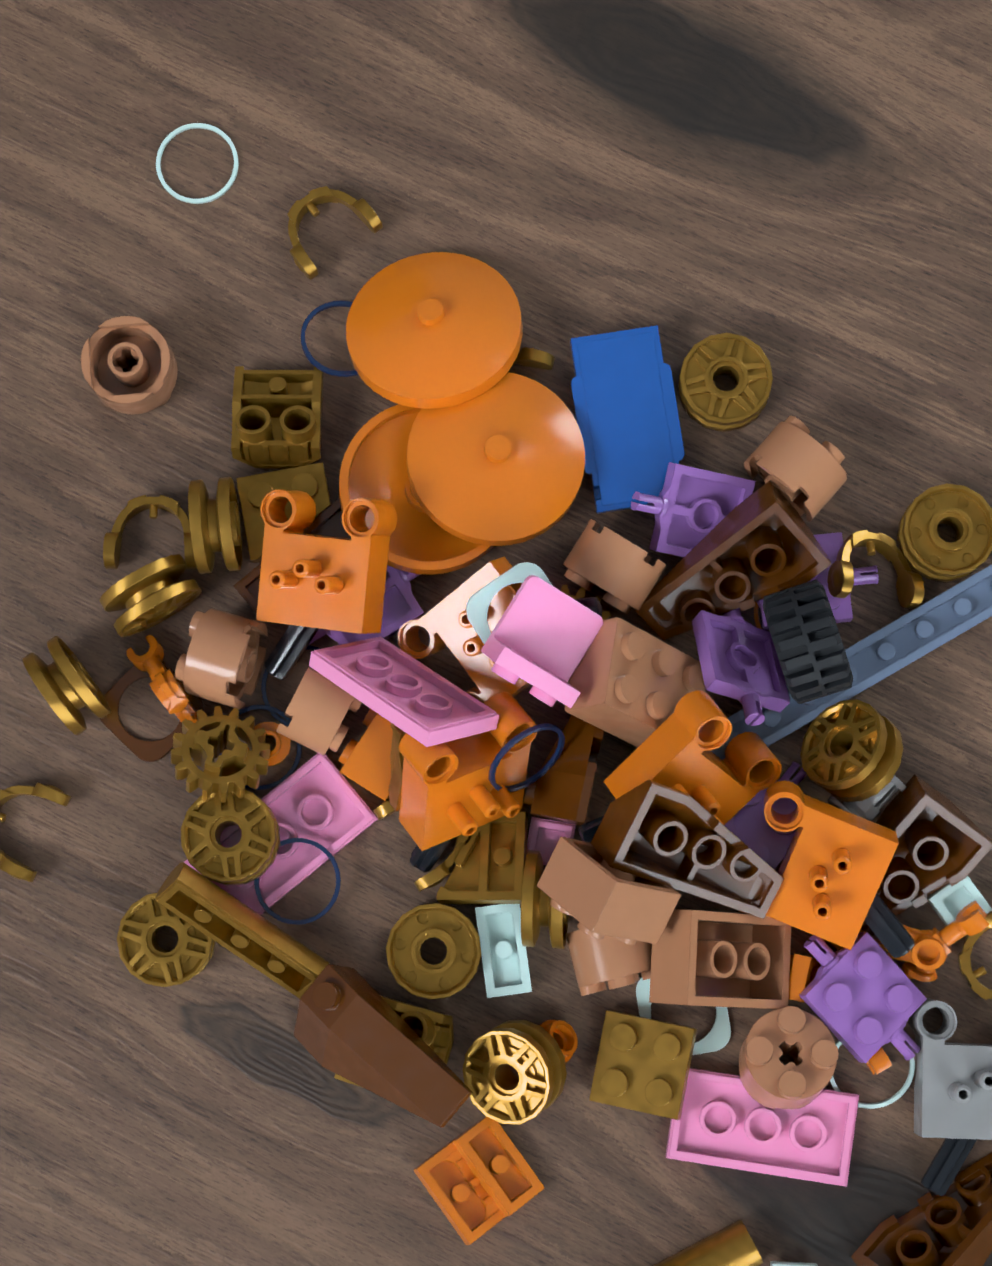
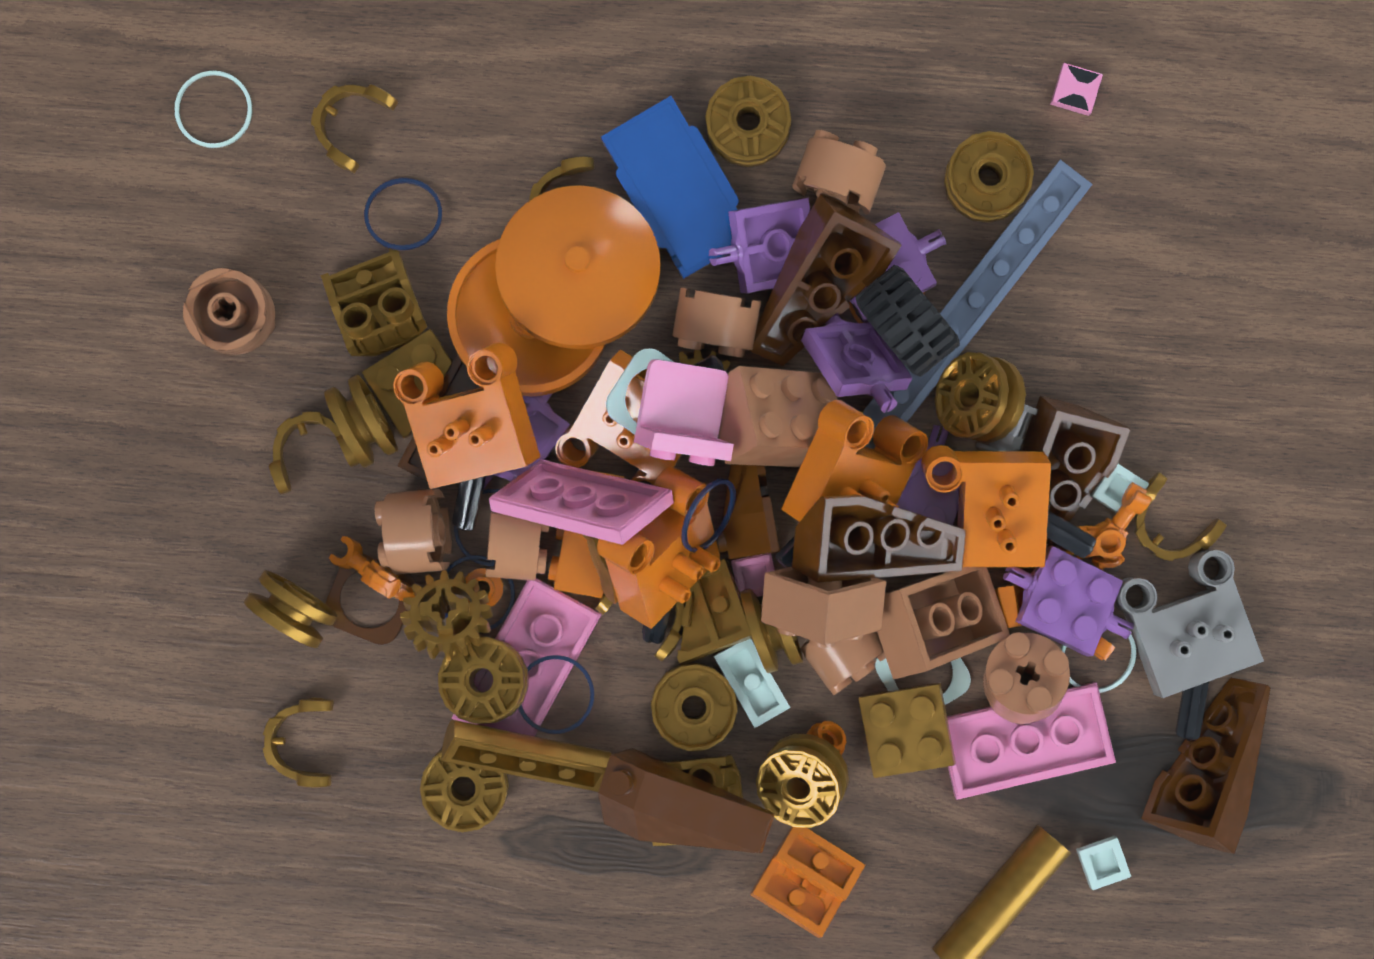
camera: 20 degrees left, 5 degrees up
pearl gold wheel [99,554,202,637] -> none
orange dish [346,252,523,409] -> none
pearl gold piece [827,530,924,609] -> none

